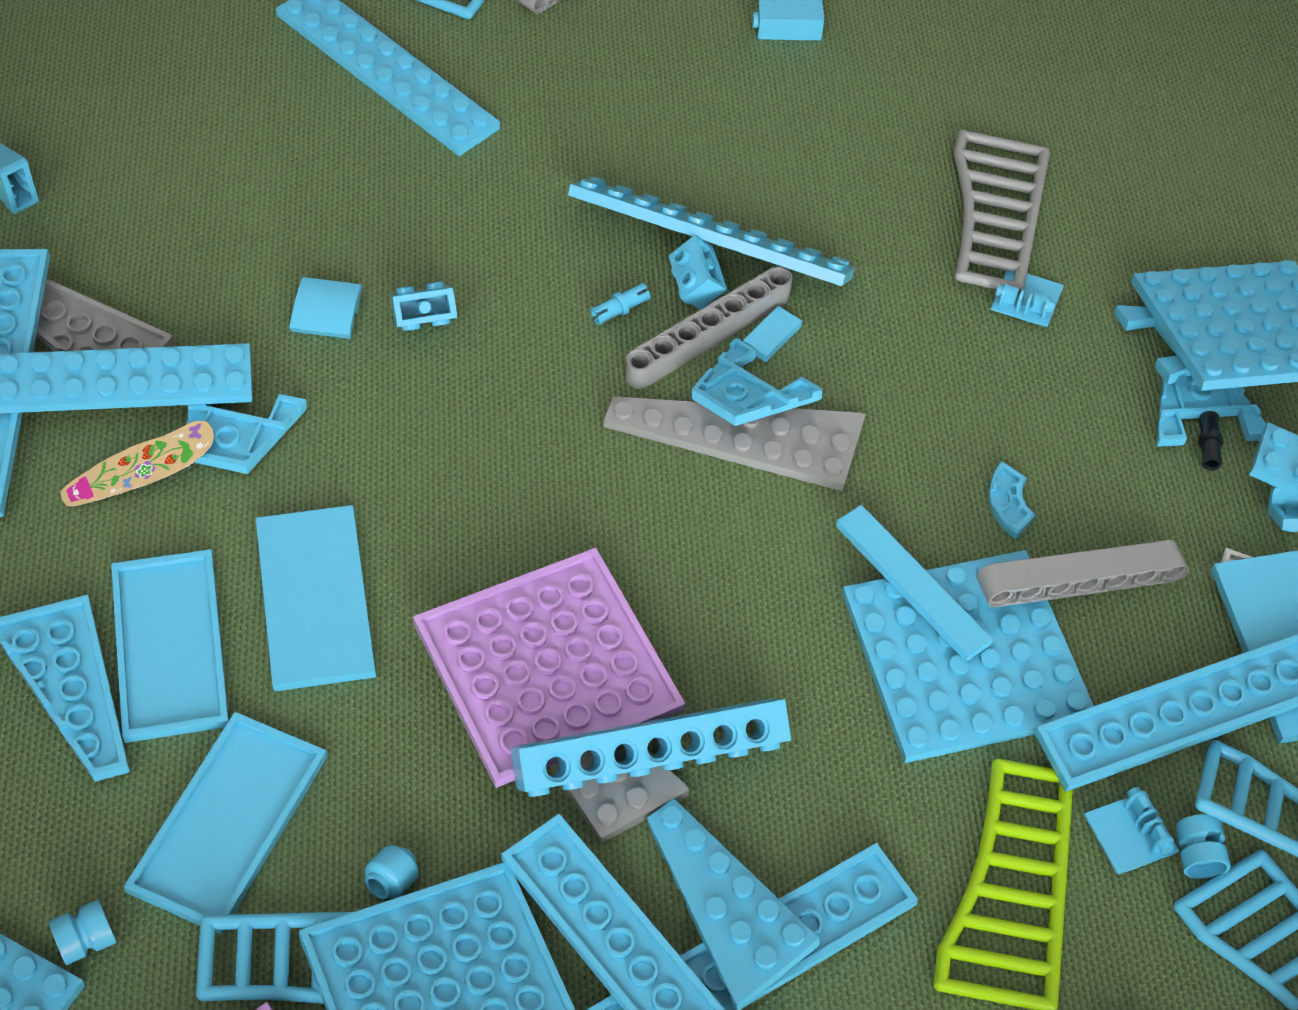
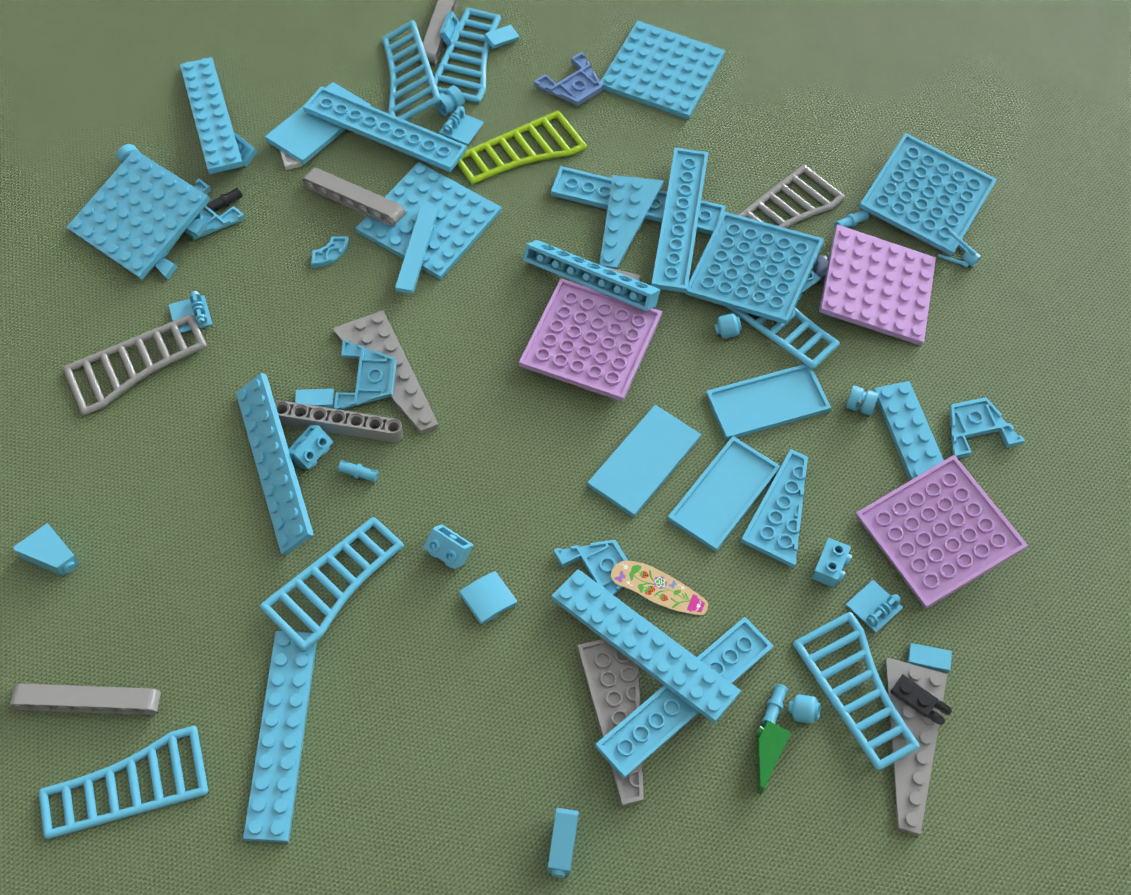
camera: 130 degrees left, 5 degrees up
none -> medium azure bar [260,517,404,650]

